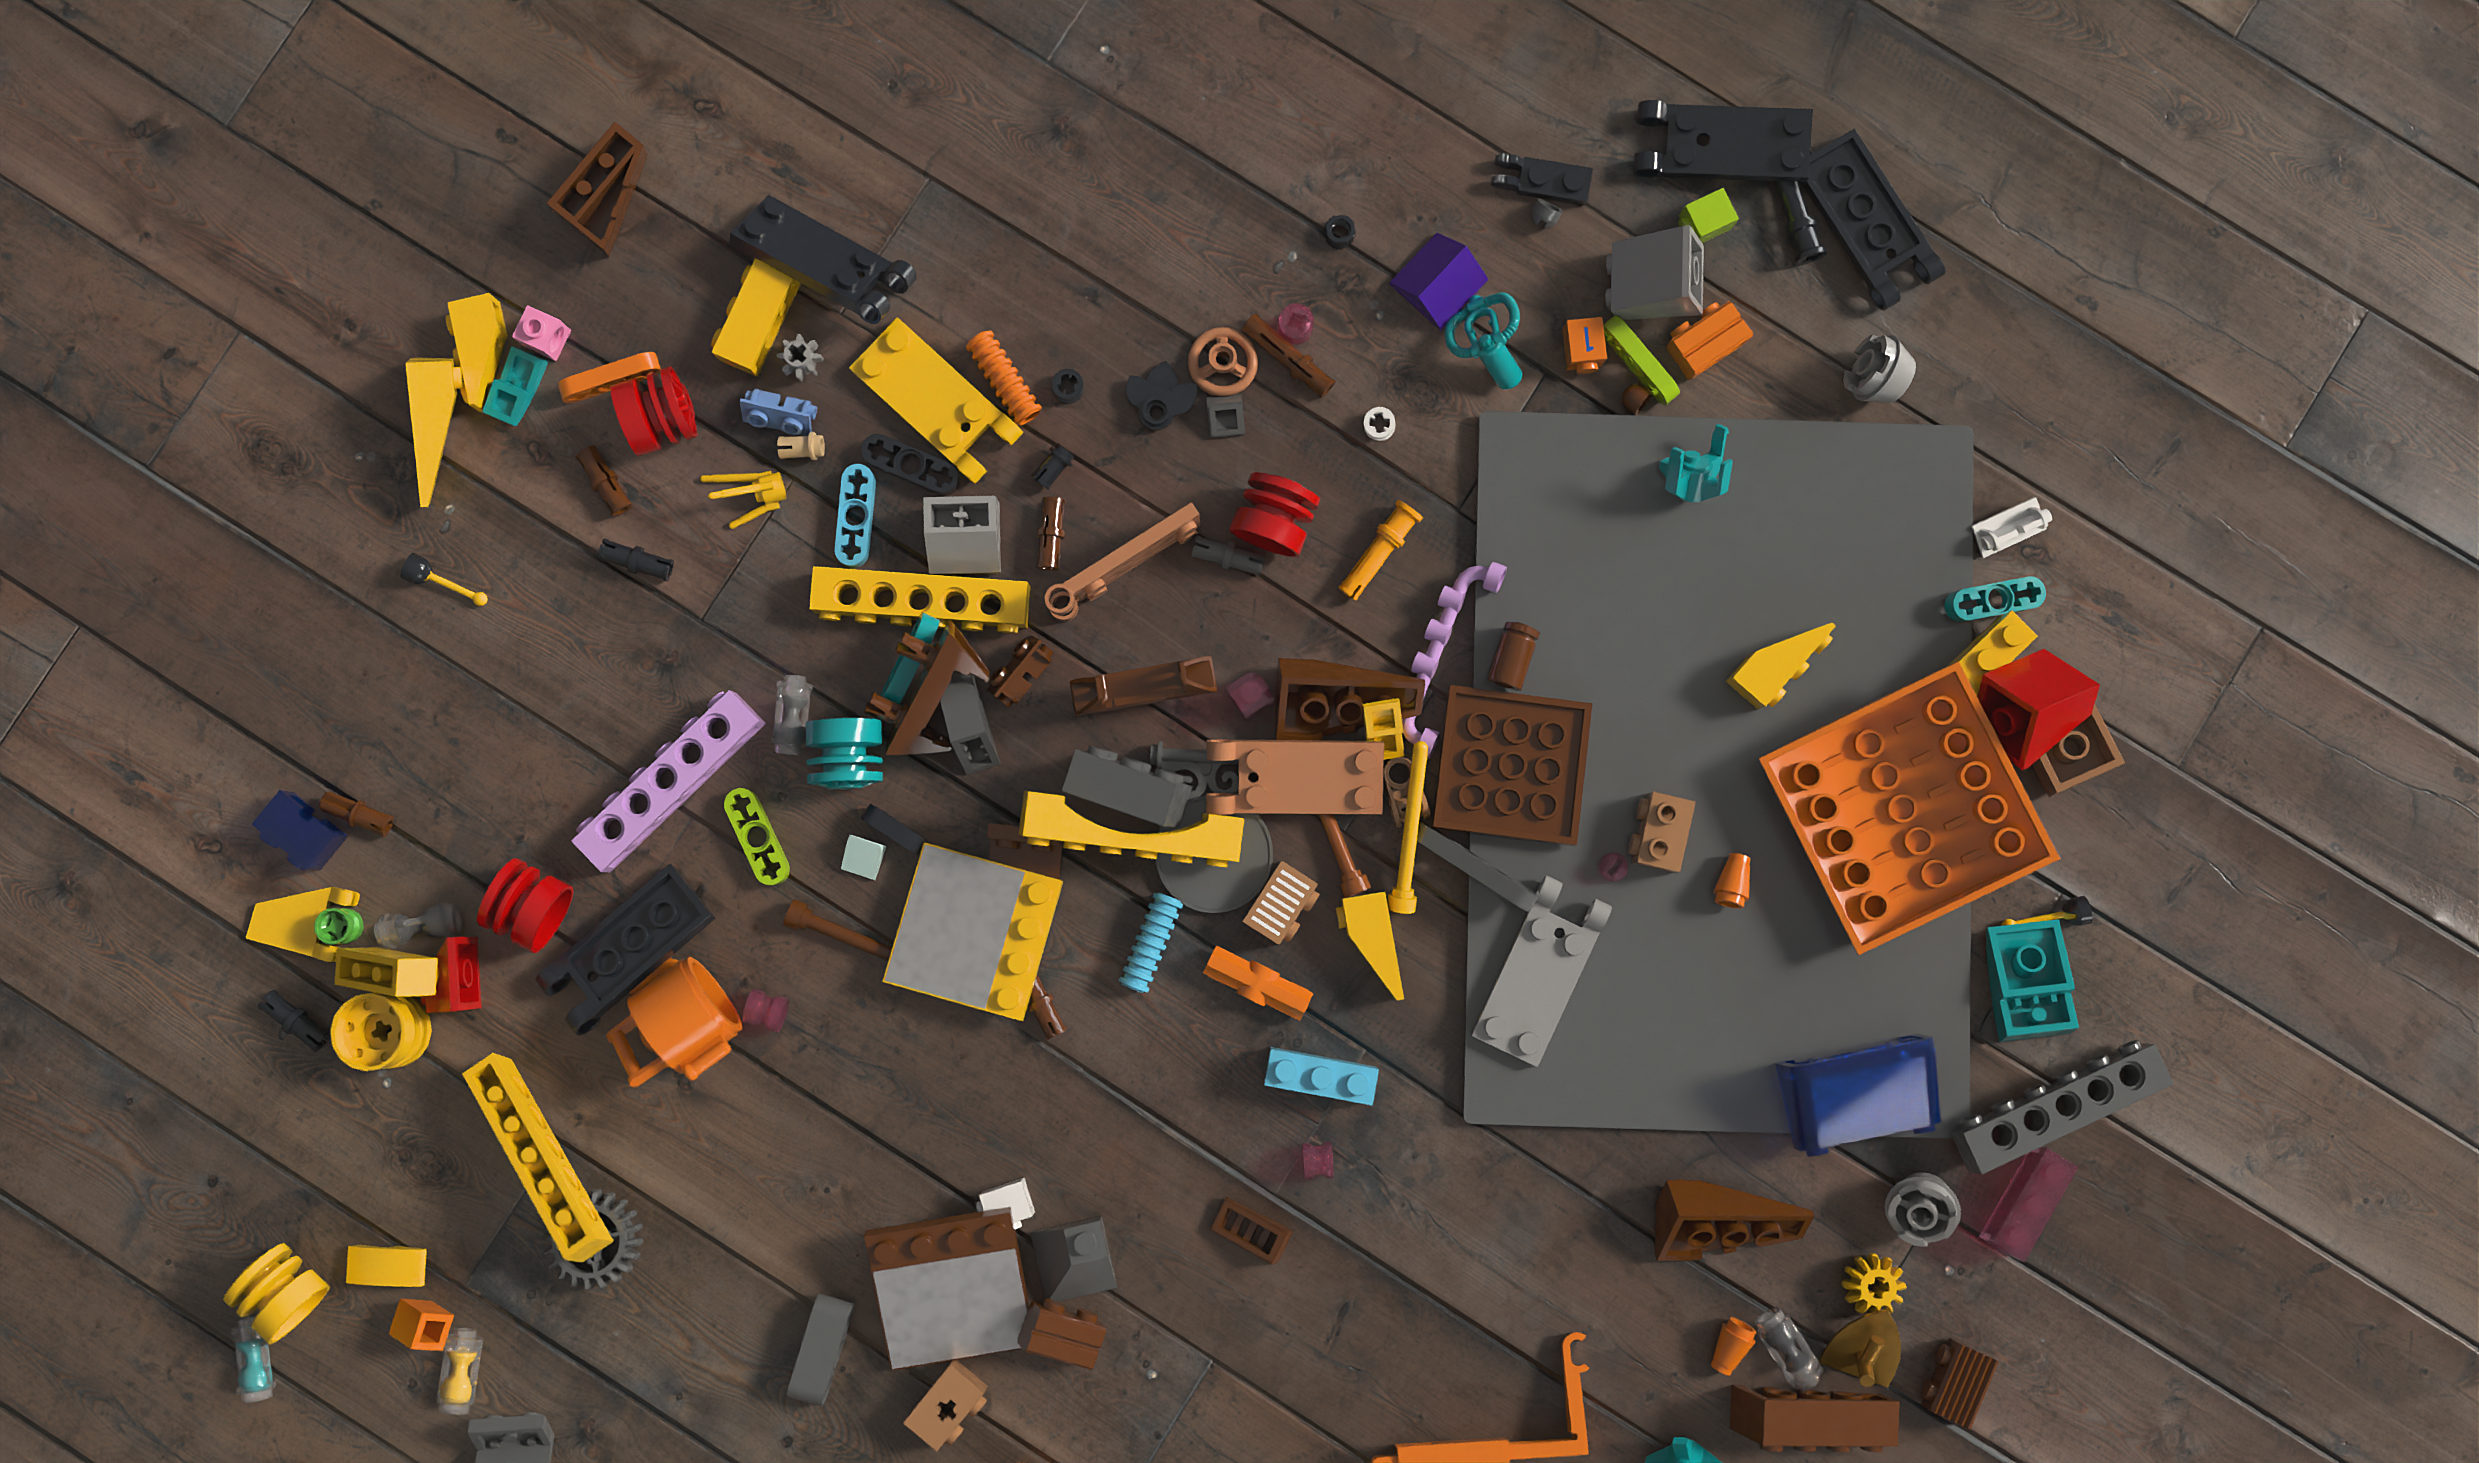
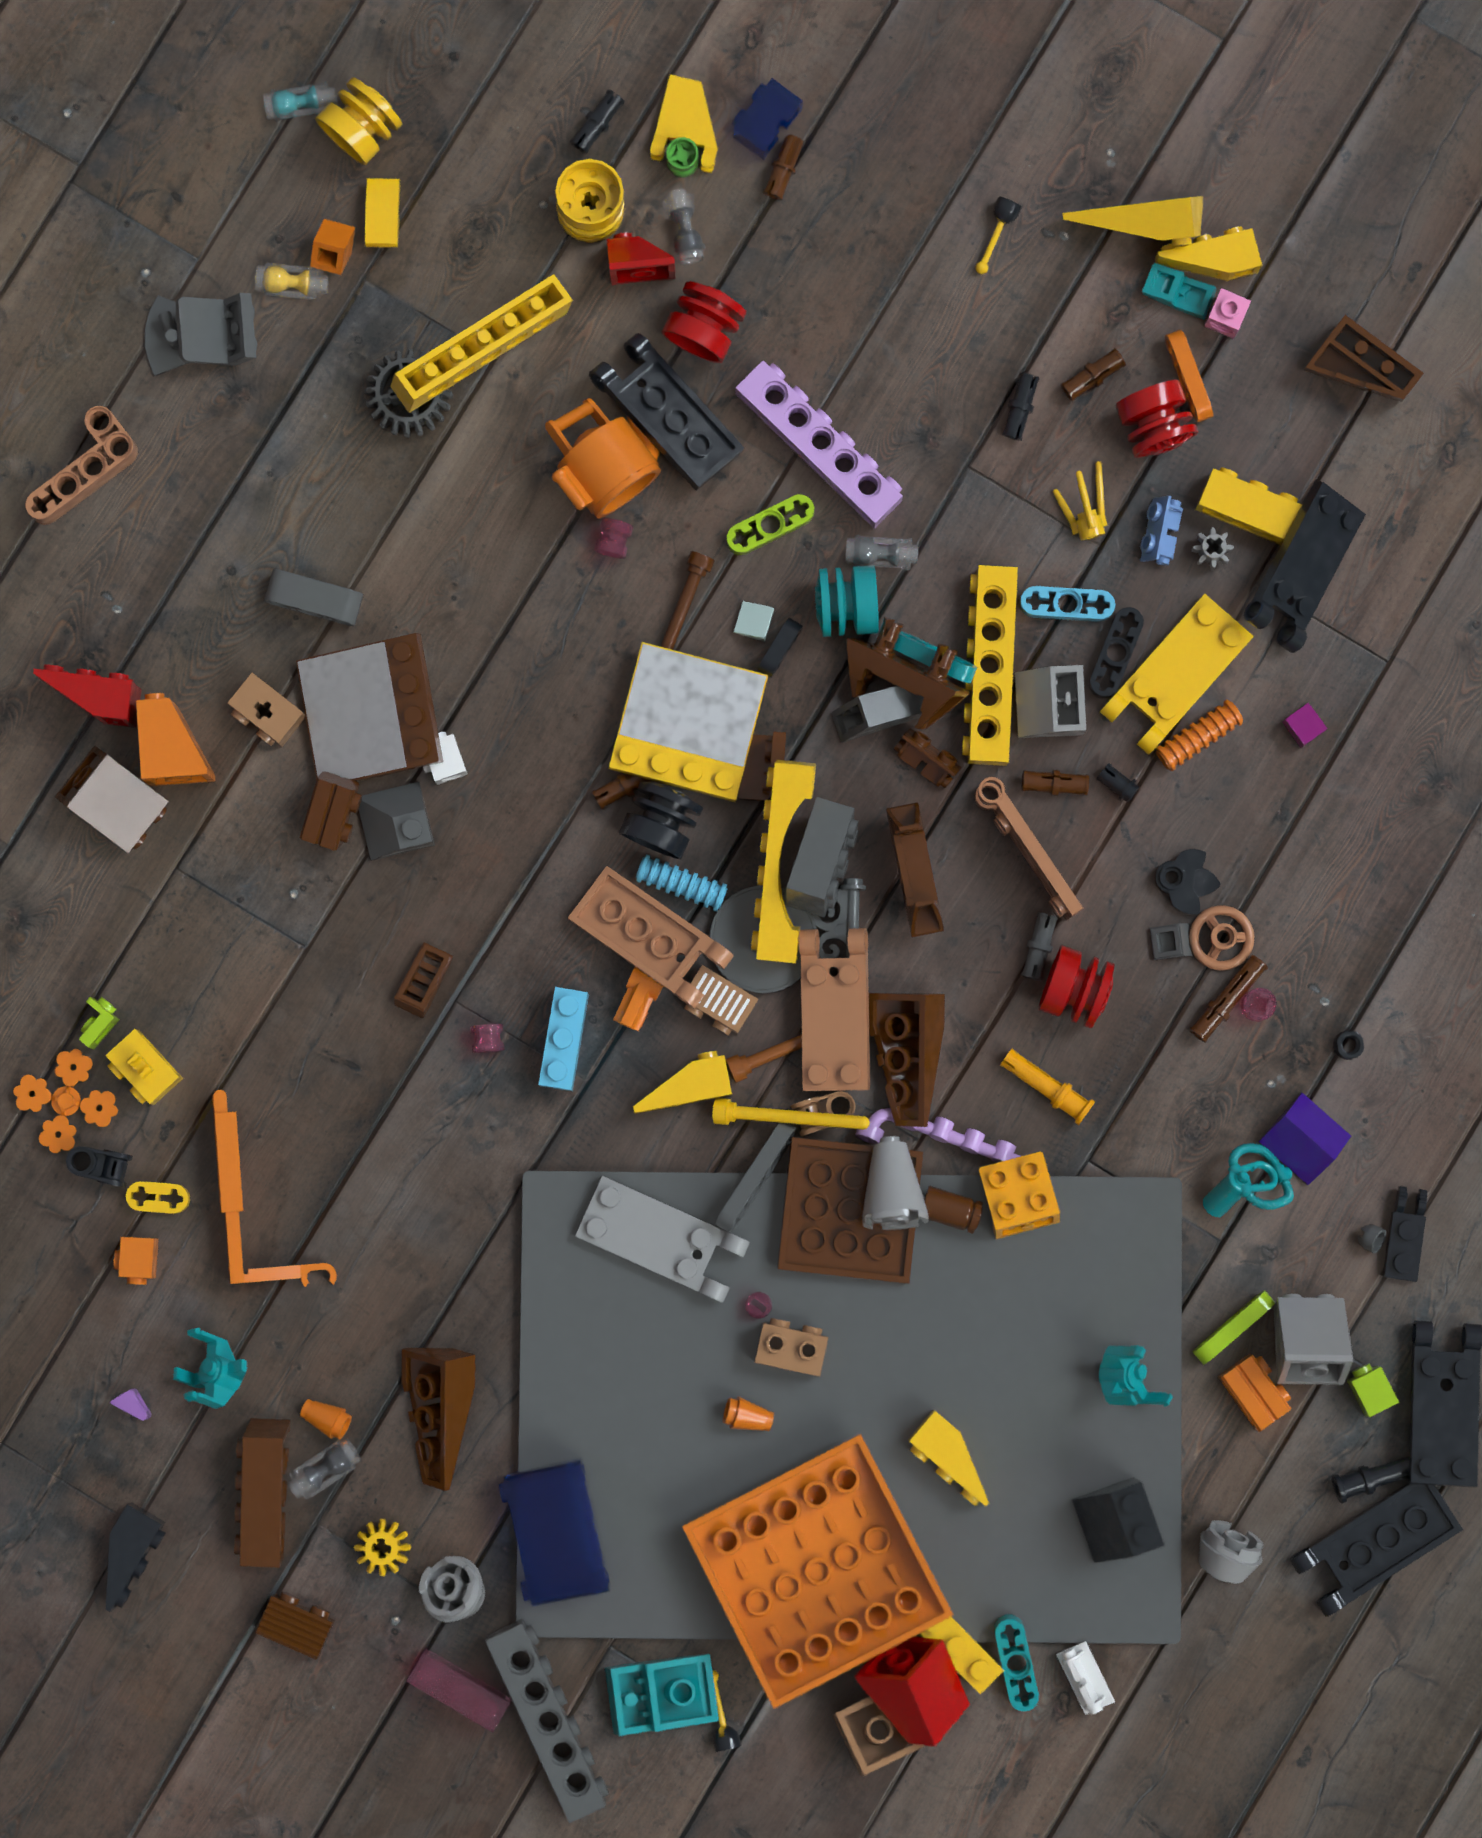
camera: 90 degrees right, 0 degrees up
yellow brick [335,947,439,997] -> none
tan pin [777,432,825,460] -> none
black bush [1052,369,1084,404] -> none
clear pink brick [1226,671,1275,720] -> none
yellow slope [1363,698,1405,760] -> none
white bush [1364,407,1396,441] -> none
orange brick [1562,317,1607,374] -> none
reddish brown hinge [1622,384,1653,415] -> none
pearl gold shield [1819,1309,1901,1387] -> none
none -> nougat hinge [568,866,734,1009]
none -> black wheel [619,781,703,860]
none -> light grey cone [862,1136,928,1230]
none -> light orange bracket [979,1152,1060,1239]
none -> black slope [1072,1477,1165,1563]
none -> magenta slope [1282,702,1328,748]

